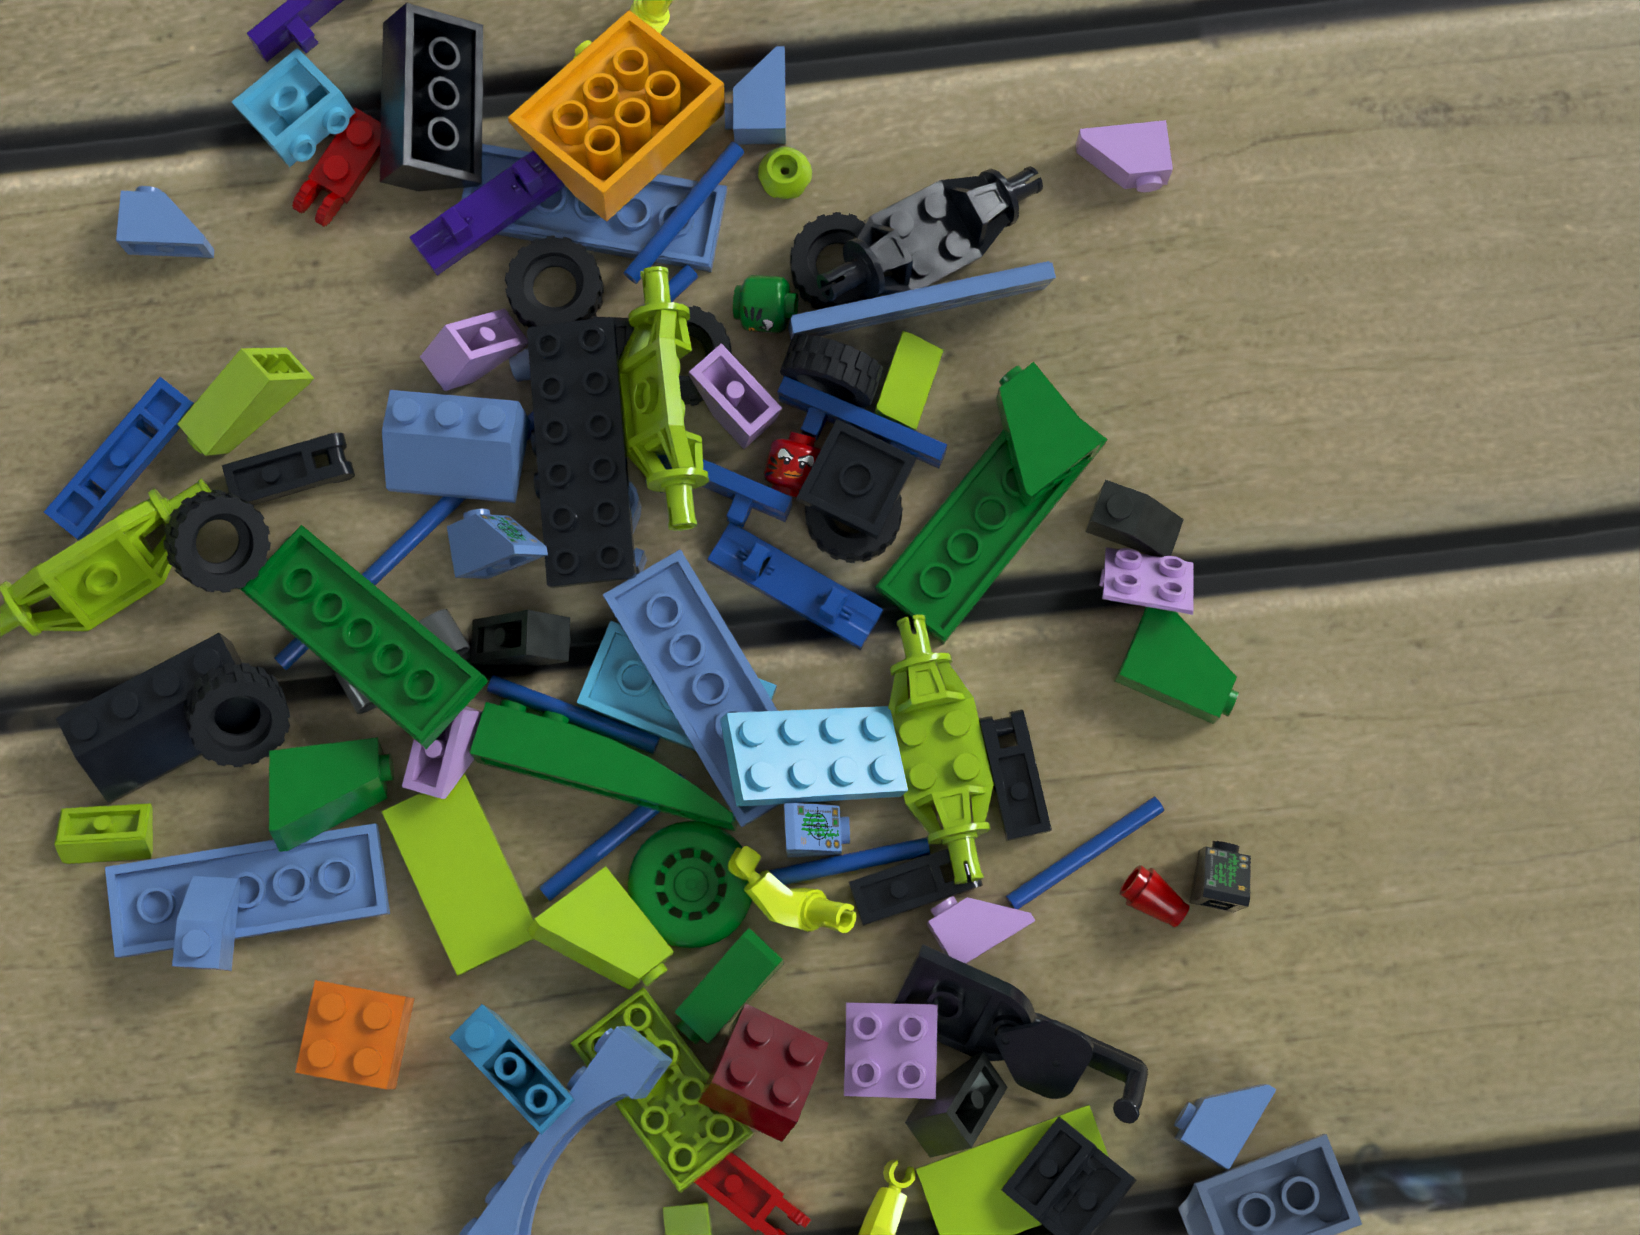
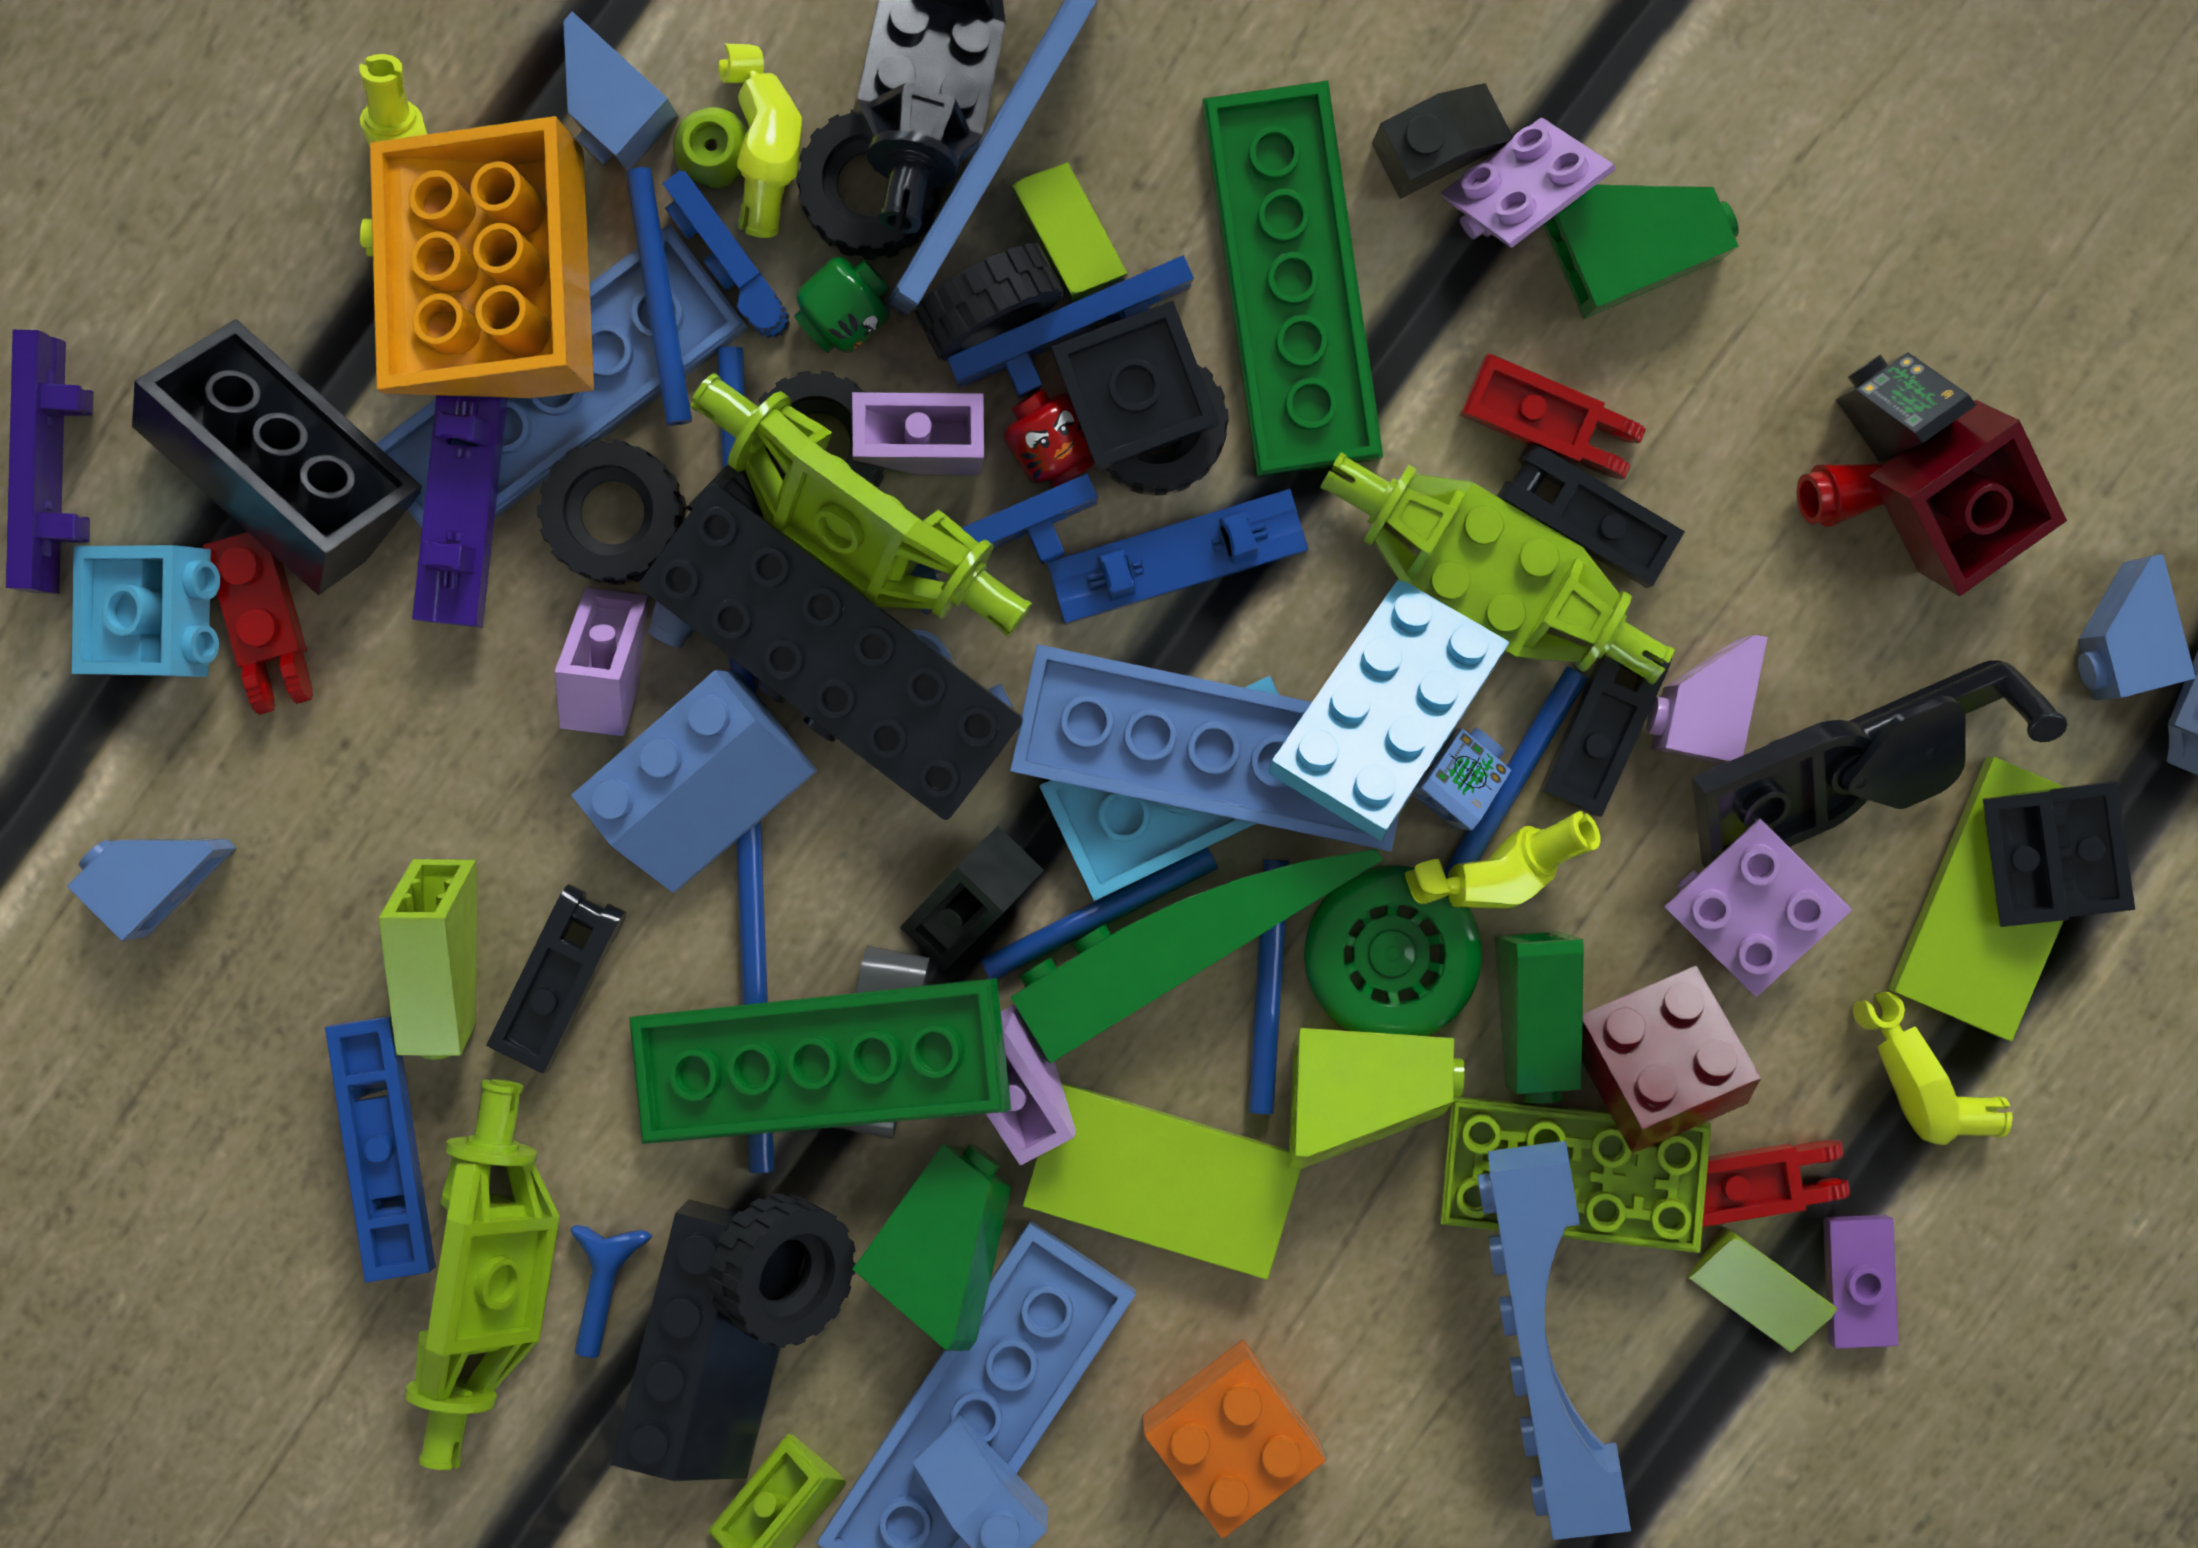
camera: 45 degrees left, 10 degrees up
black tyre [163,490,271,593] -> none
medium blue slope [447,509,548,579] -> none
dark azure slope [449,1004,575,1135] -> none
pearl dark grey slope [905,1052,1008,1158] -> none
green slope [996,362,1101,507] -> none
blue bar [1006,796,1165,910] -> none
none -> blue piece [571,1225,653,1358]
none -> blue hinge [662,170,790,339]
none -> neon yellow arm [718,43,803,238]
none -> red hinge [1459,353,1646,480]
none -> dark red brick [1869,400,2067,597]

